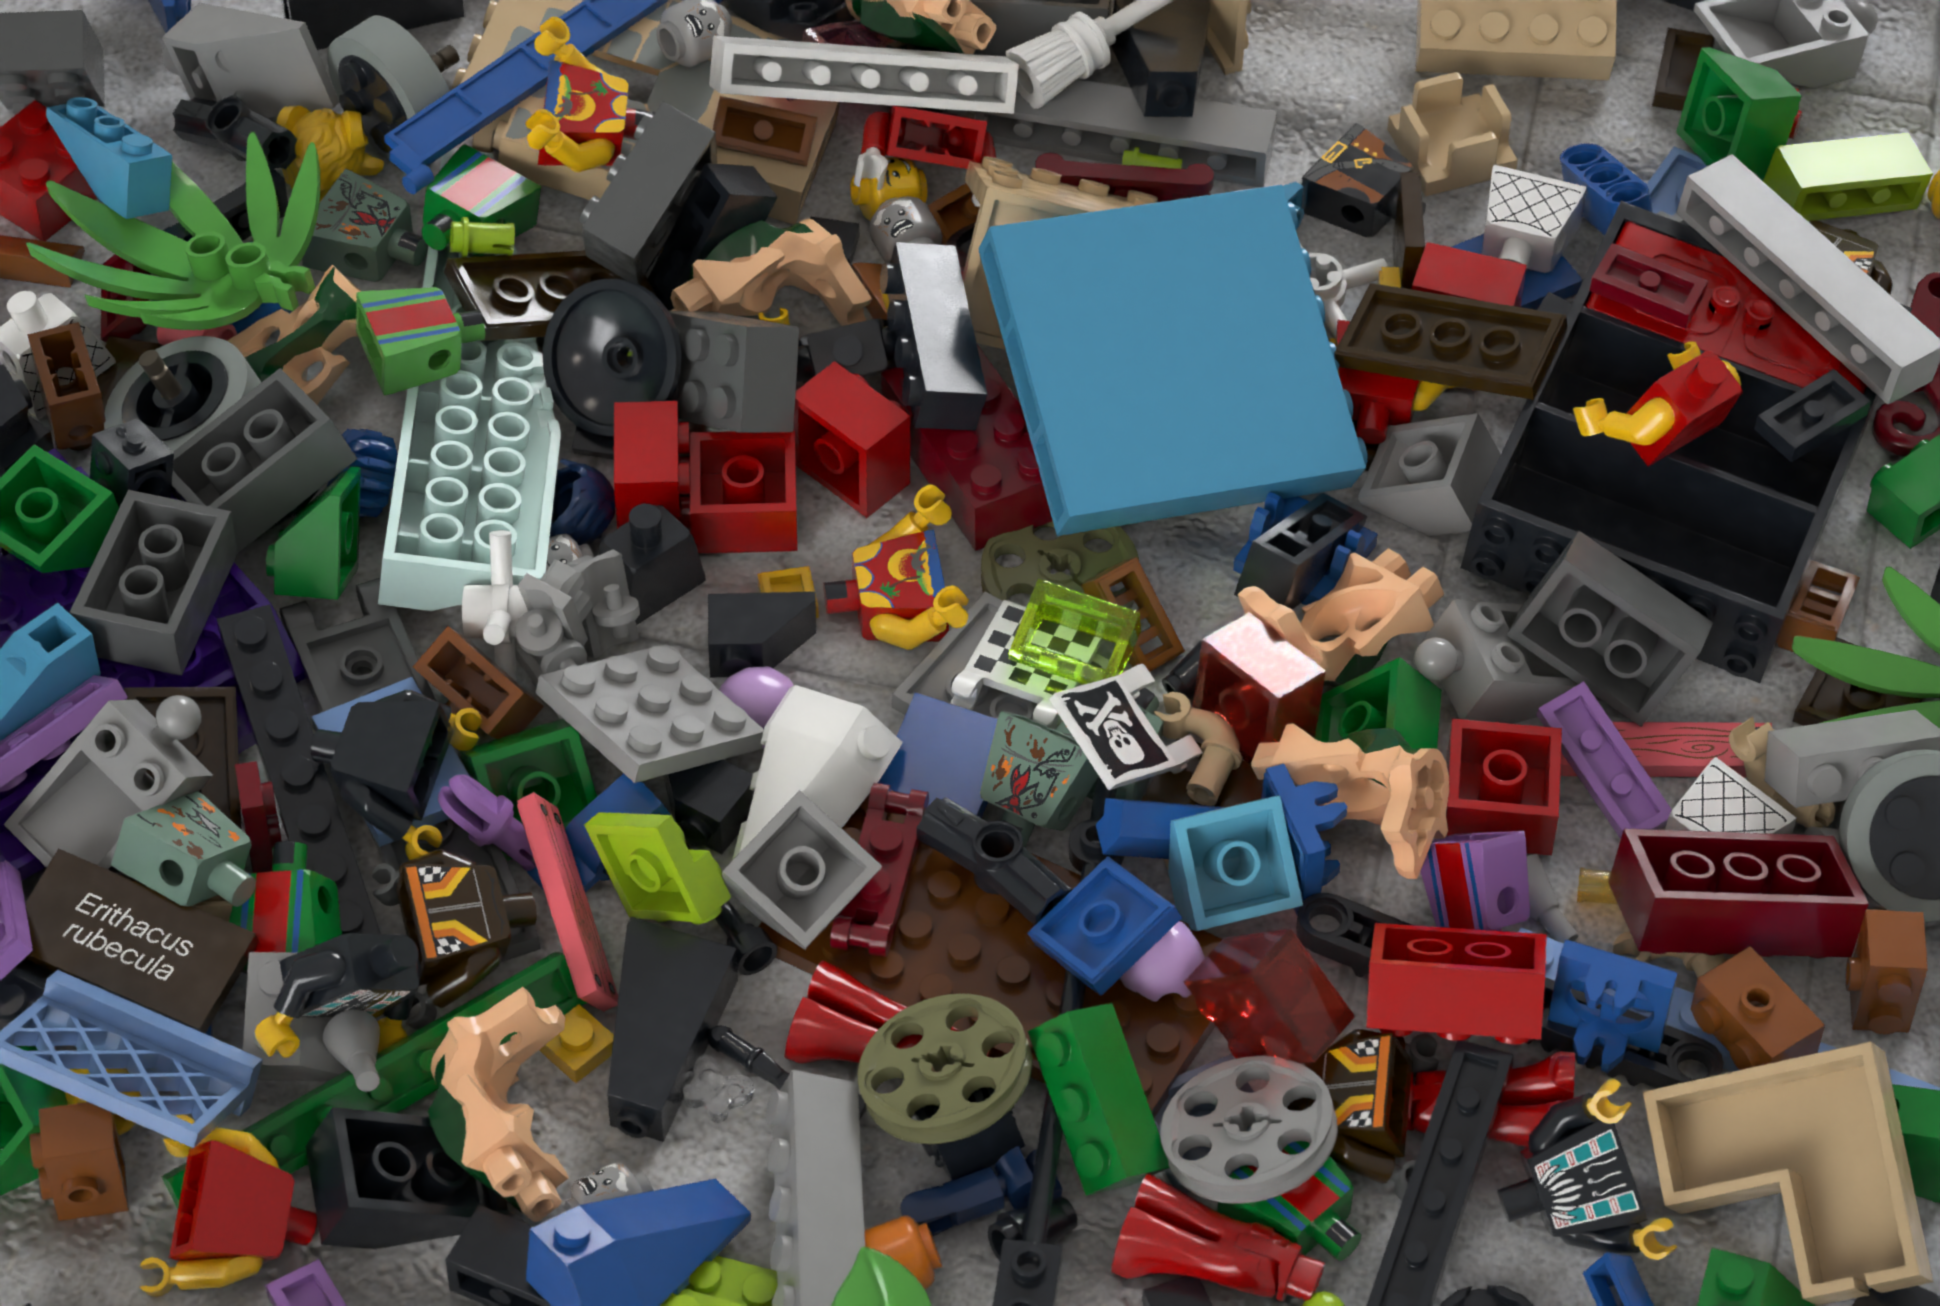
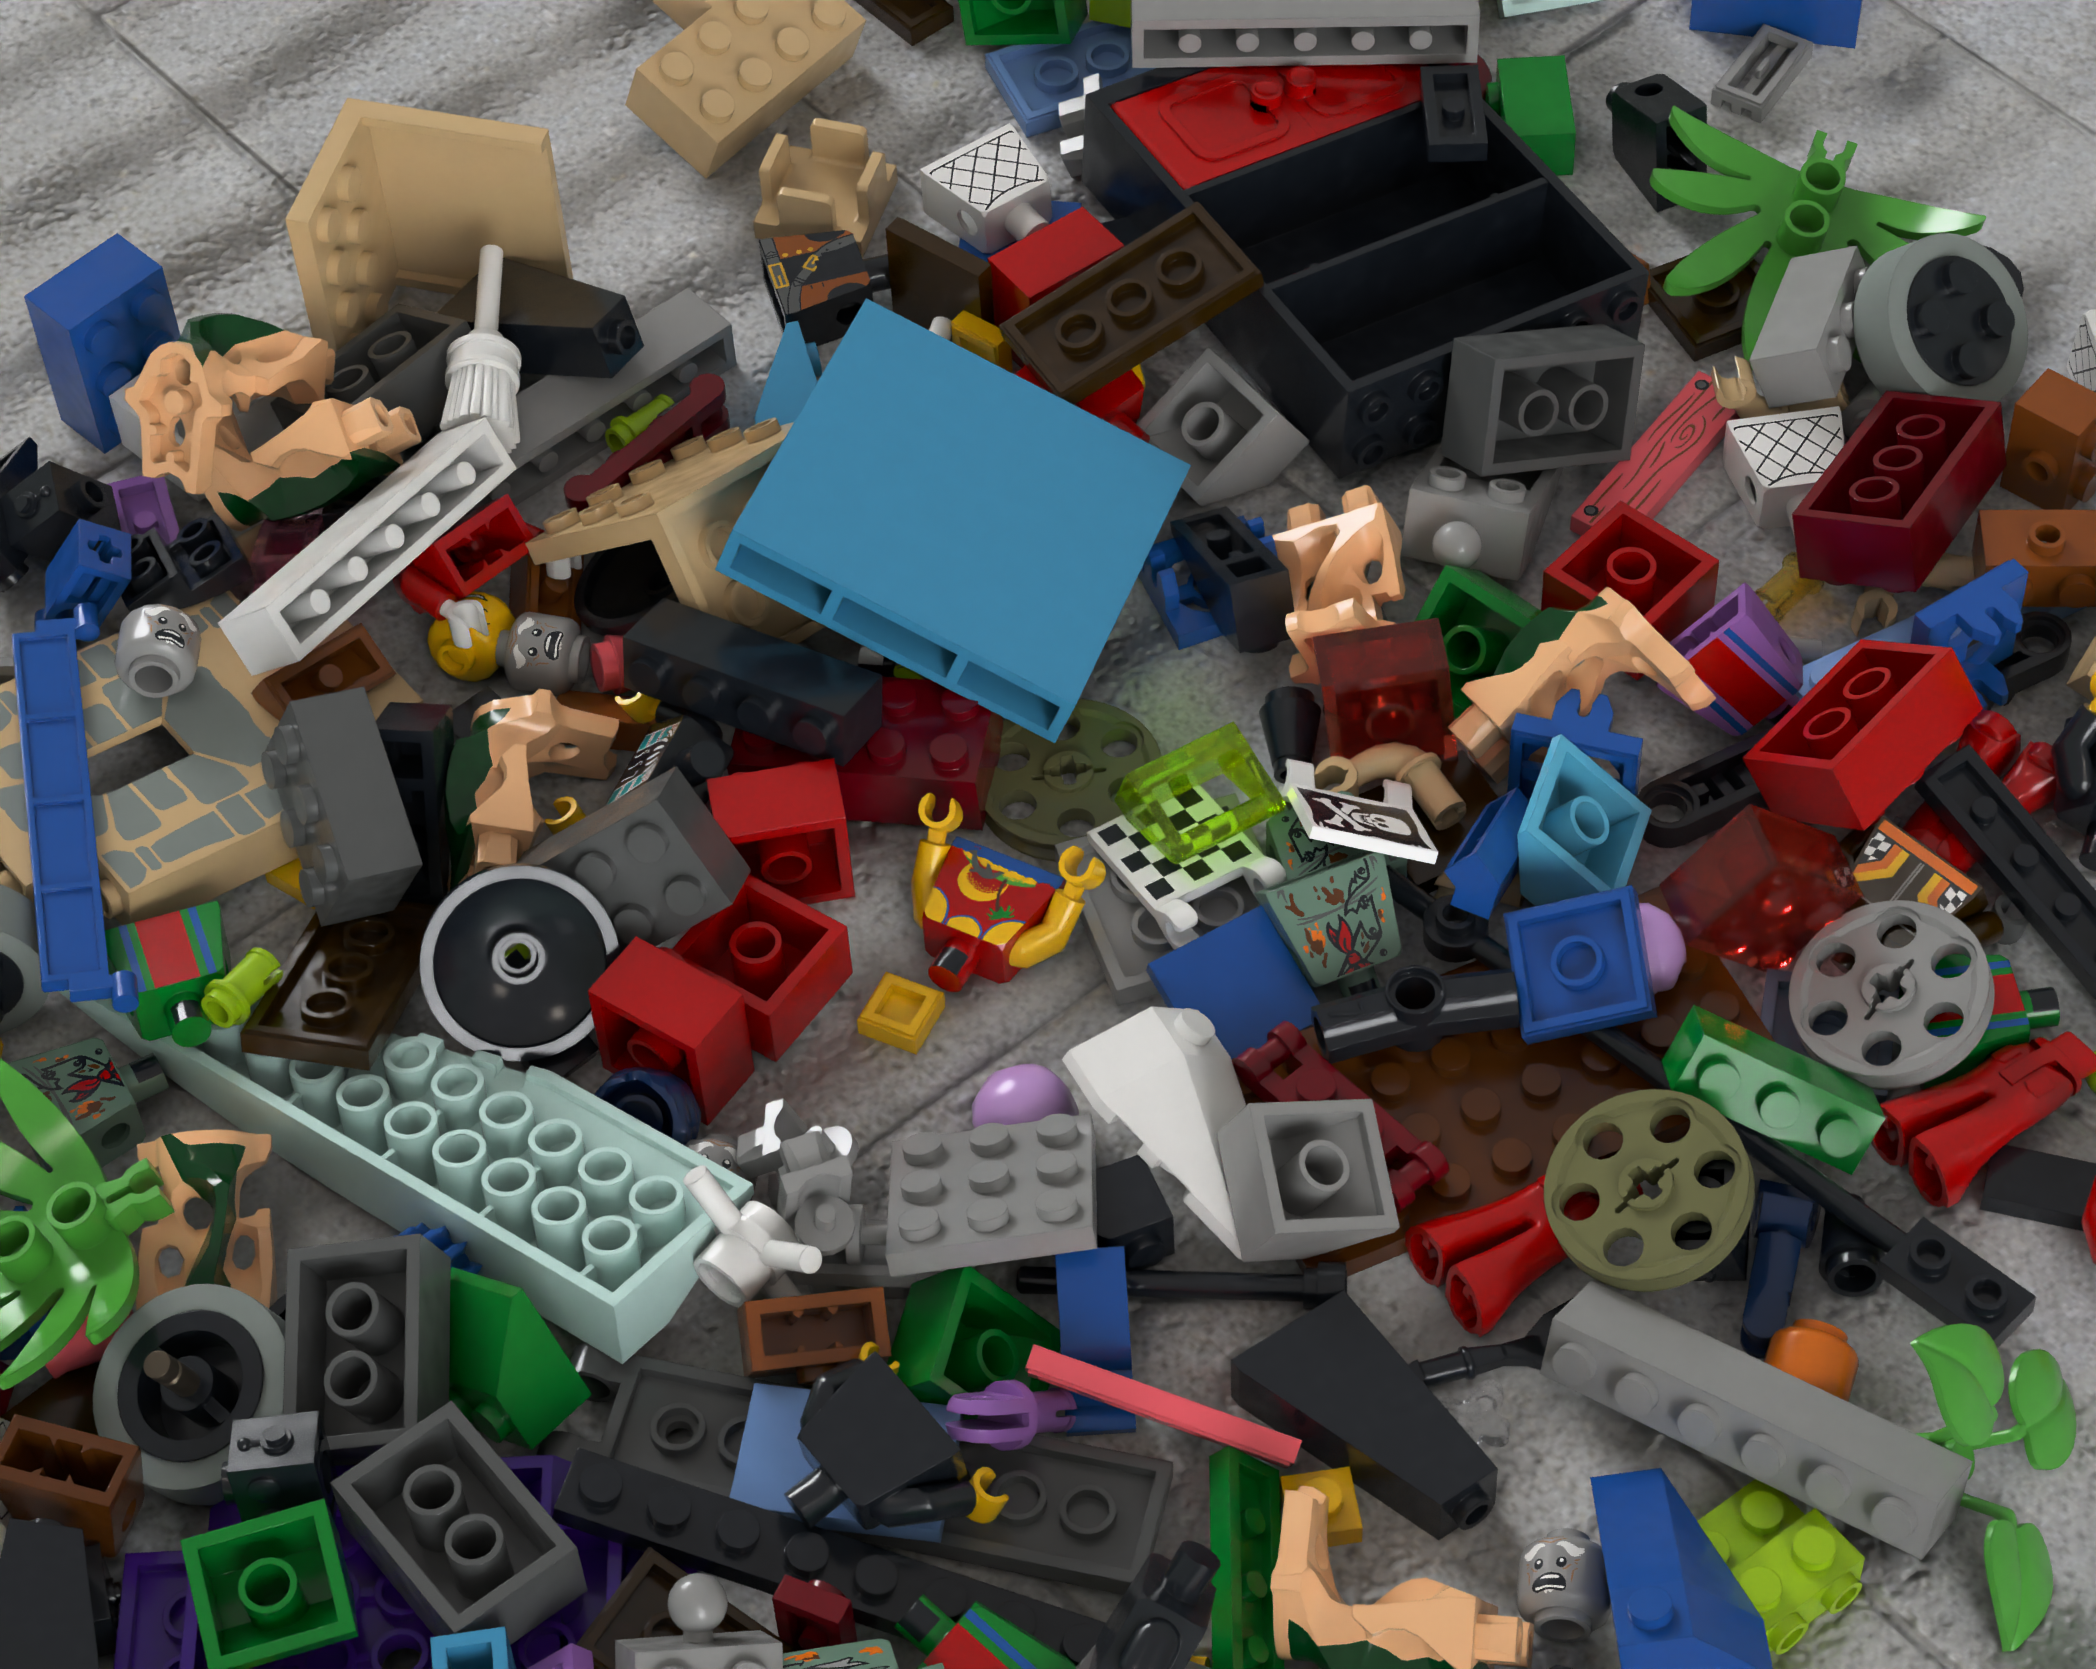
camera: 50 degrees left, 0 degrees up
bright green torso [356,287,485,395] -> none
dark brown torso [372,849,537,1030] -> none
torso [525,17,656,173] -> none
lime plate [584,812,732,925] -> none
black torso [598,504,706,625] -> none
black slope [708,592,816,678] -> none
dark orange slope [1080,557,1186,672] -> none
medium lavender plate [1536,681,1672,839] -> none
blue beam [1559,143,1653,236] -> none
red torso [1573,341,1742,466] -> none
dark red plate [1589,243,1708,329] -> none

